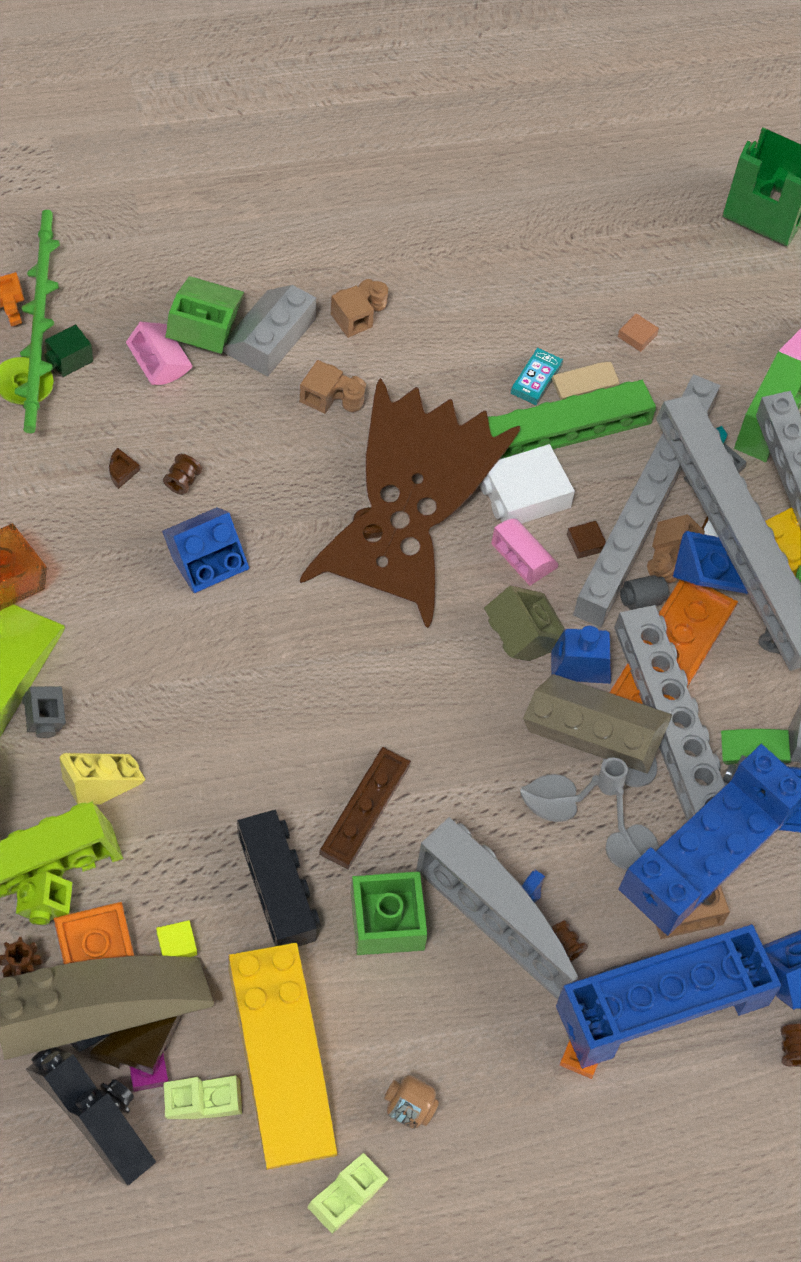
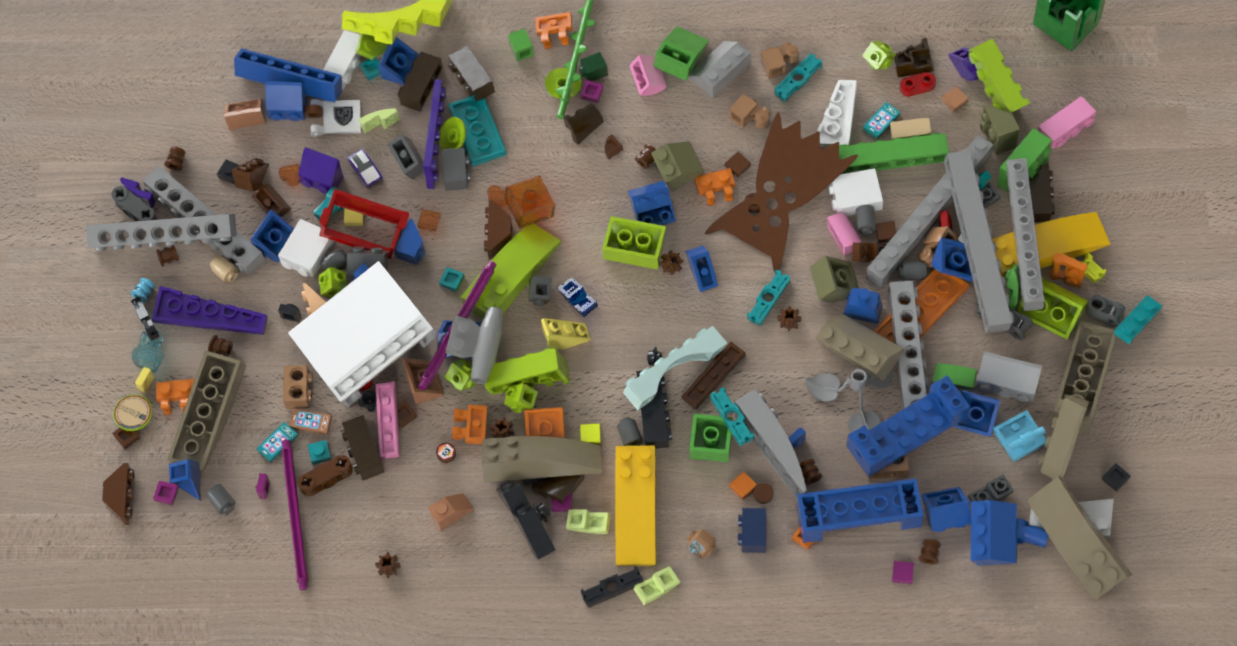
camera: 25 degrees right, 5 degrees up
none -> clear blue slope [557,277,598,317]
none -> dark brown slope [563,103,604,144]
none -> magenta plate [580,80,604,103]
none -> black piece [581,566,643,608]
none -> lime slope [602,216,666,270]
none -> dark grey brick [617,417,643,446]
none -> light aqua arch [623,326,727,410]
none -> black plate [647,347,663,366]
none -> olive slope [651,141,705,191]
none -> reddish brown gear [659,250,684,275]
none -> blue slope [685,245,718,292]
none -> orange plate [694,168,735,206]
none -> teal piece [711,387,754,446]
none -> reddish brown tile [725,152,751,177]
none -> orange tile [729,472,757,500]
none -> dark blue brick [738,508,766,553]
none -> teal piece [747,270,790,326]
none -> reddish brown tile [754,483,773,504]
none -> teal piece [774,53,823,102]
none -> reddish brown gear [777,306,801,331]
none -> white wing [818,80,857,147]
none -> reddish brown slope [852,242,886,262]
none -> dark grey brick [855,205,876,236]
none -> lime brick [862,41,896,70]
none -> magenta tile [892,561,914,584]
none -> dark brown slope [894,38,934,78]
none -> red plate [900,72,936,97]
none -> red tile [939,211,953,232]
none -> dark purple slope [948,47,979,81]
none -> lime wedge [968,38,1030,113]
none -> olive slope [980,105,1020,155]

